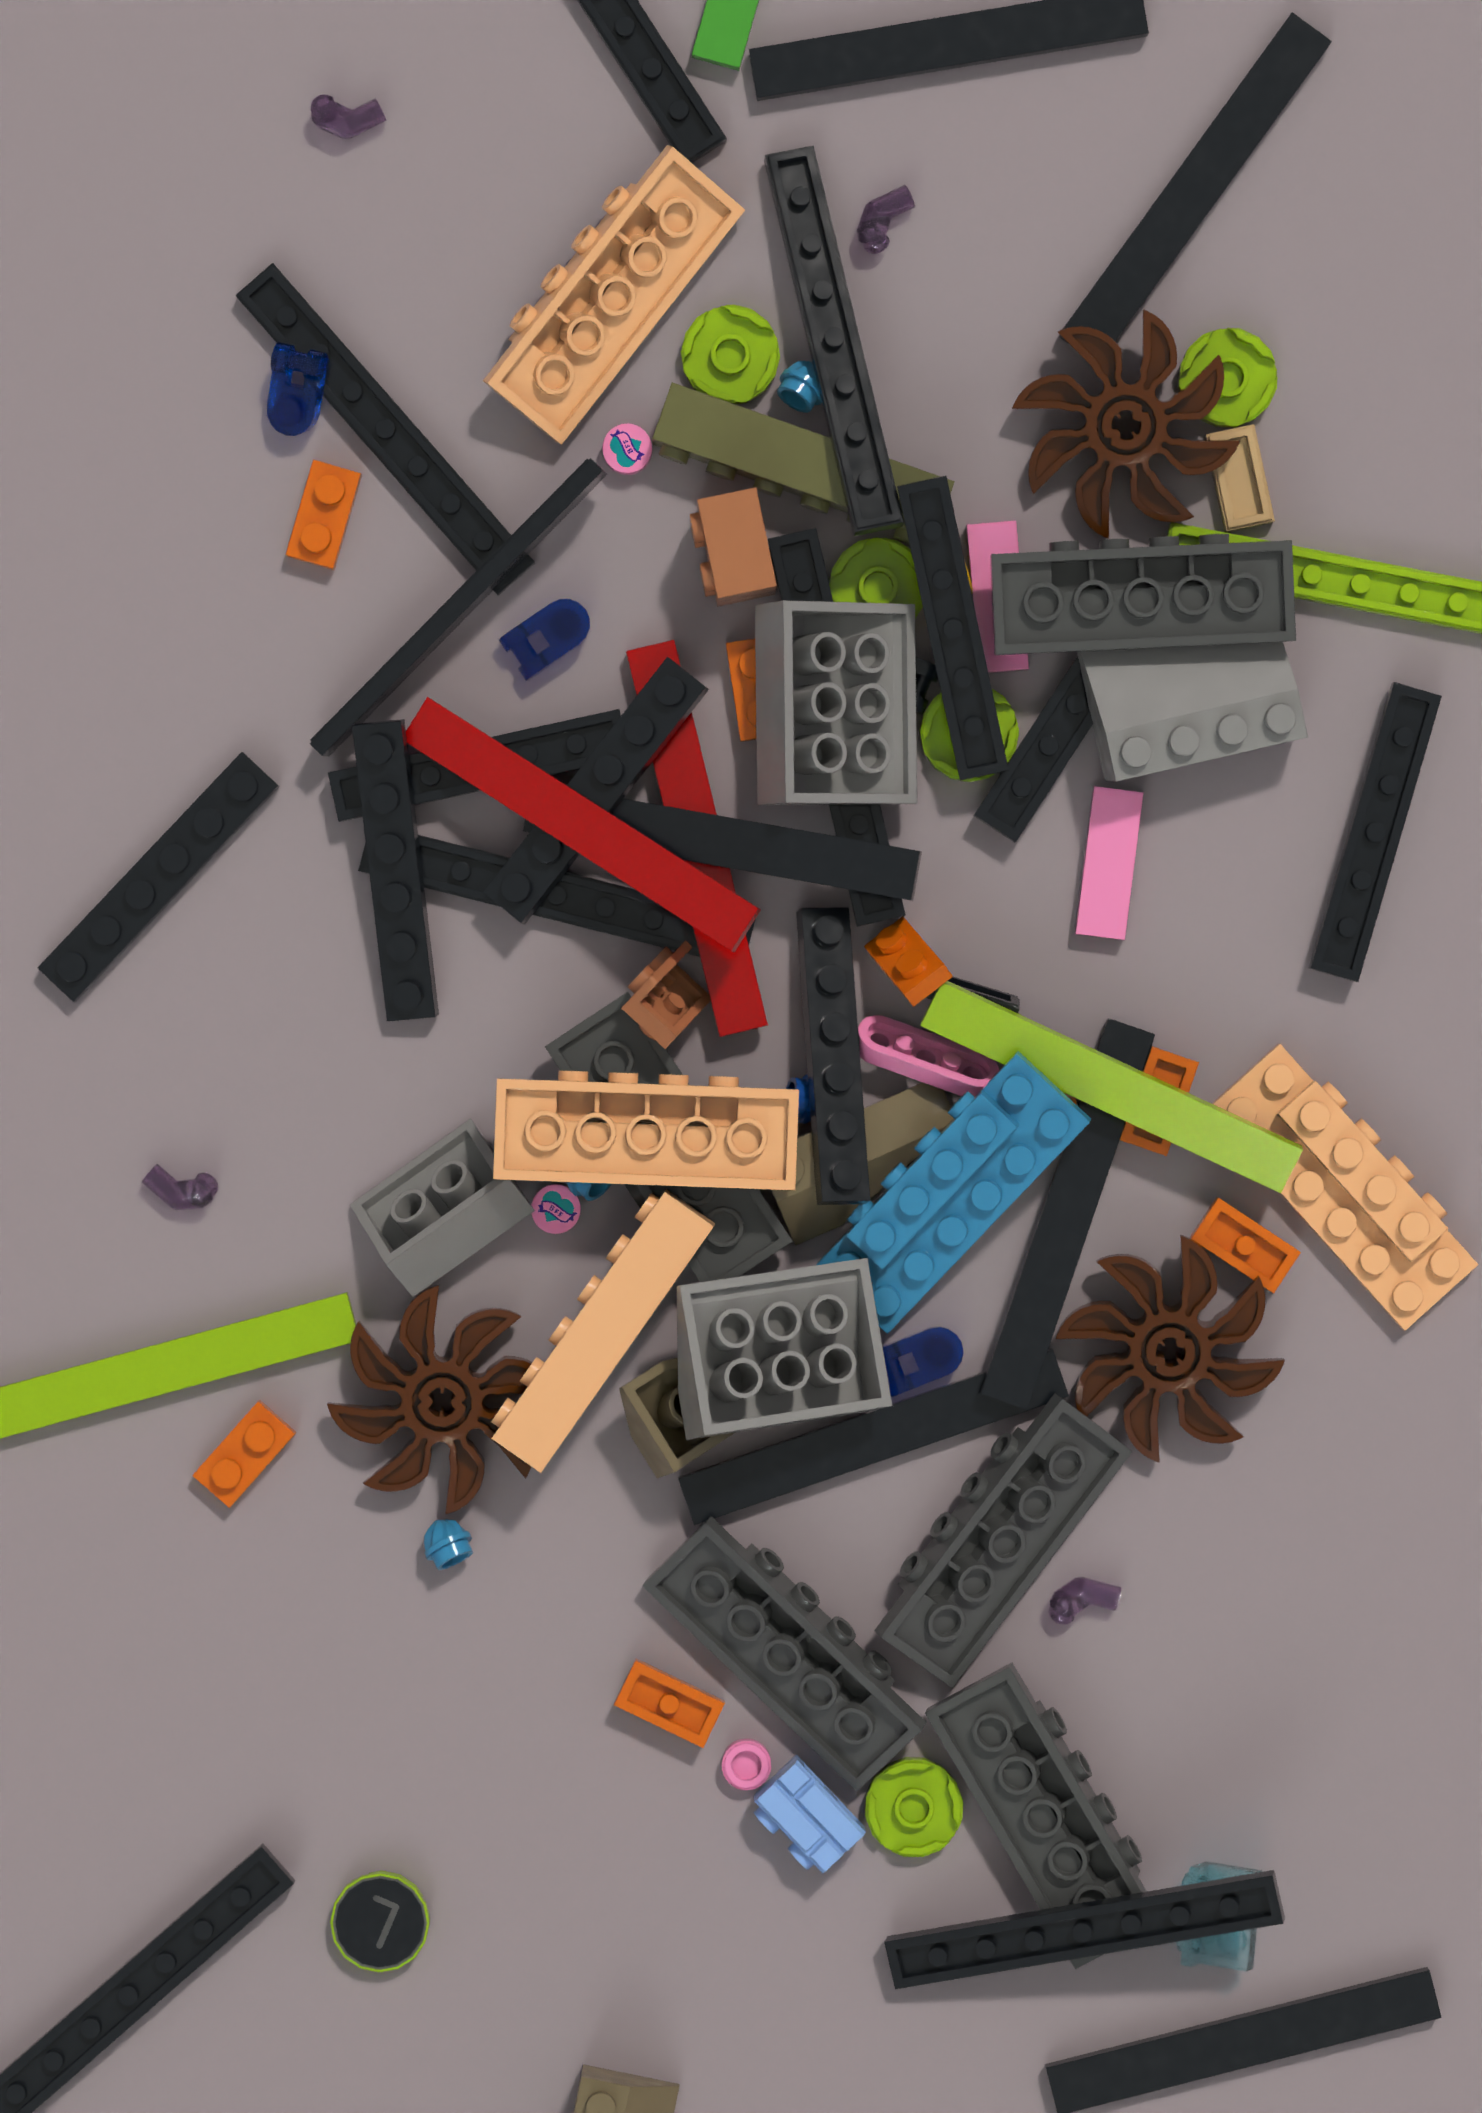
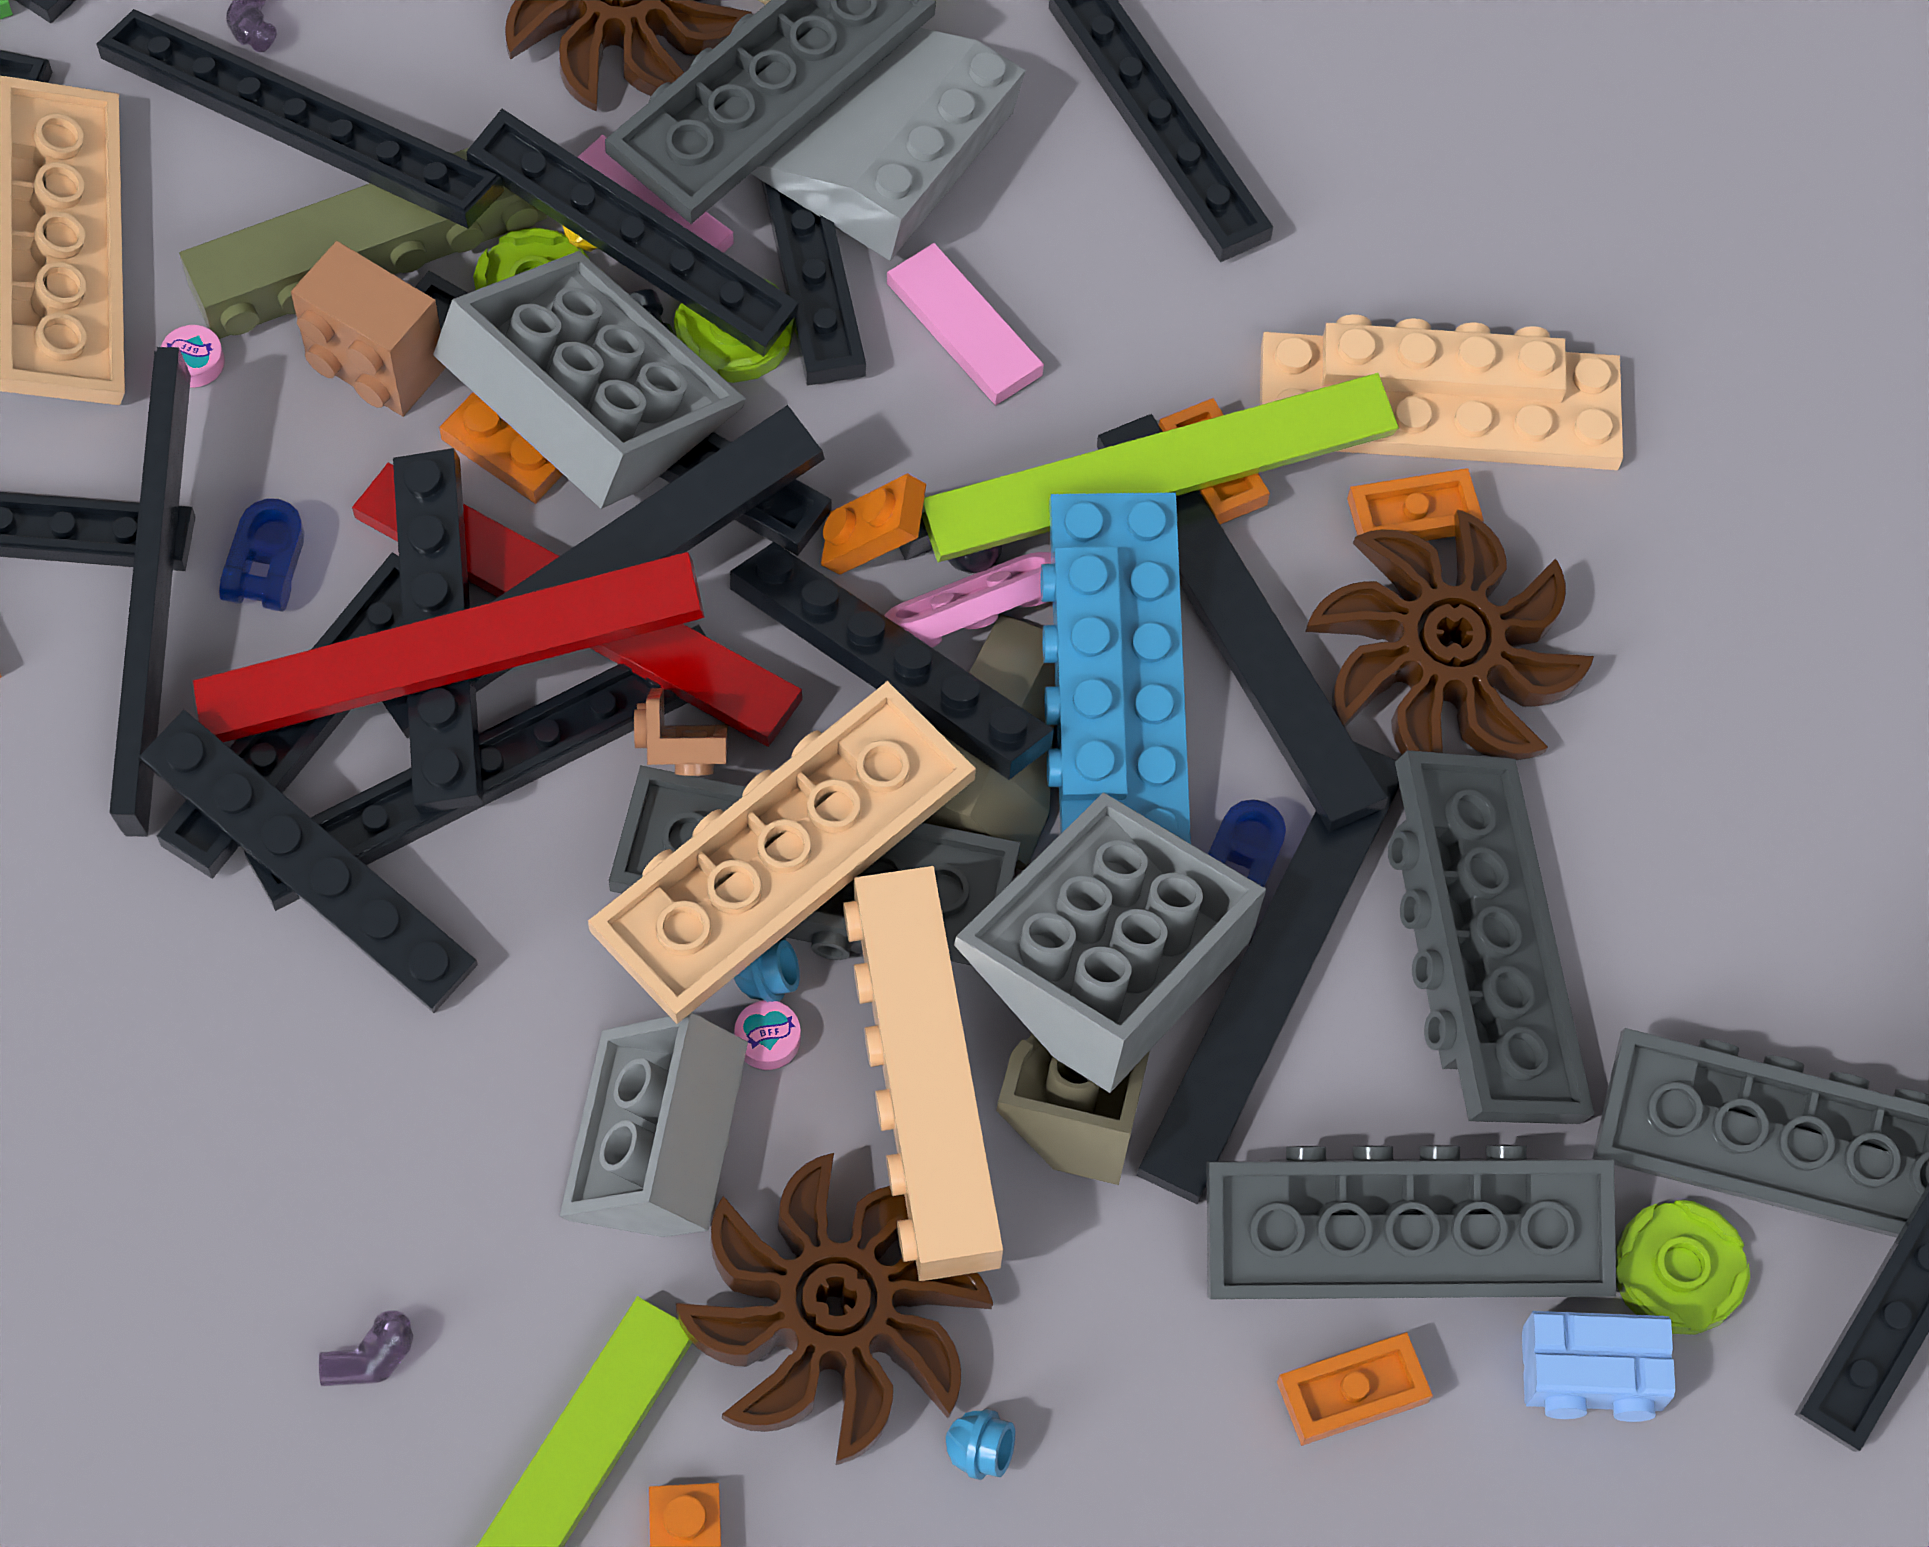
camera: 45 degrees left, 25 degrees down
black plate [37,752,280,1002] -> none
lime tile [681,304,780,404] -> none
bright pink tile [722,1738,771,1790] -> none
dark azure plate [777,361,822,413] -> none
clear purple arm [1049,1577,1122,1625] -> none

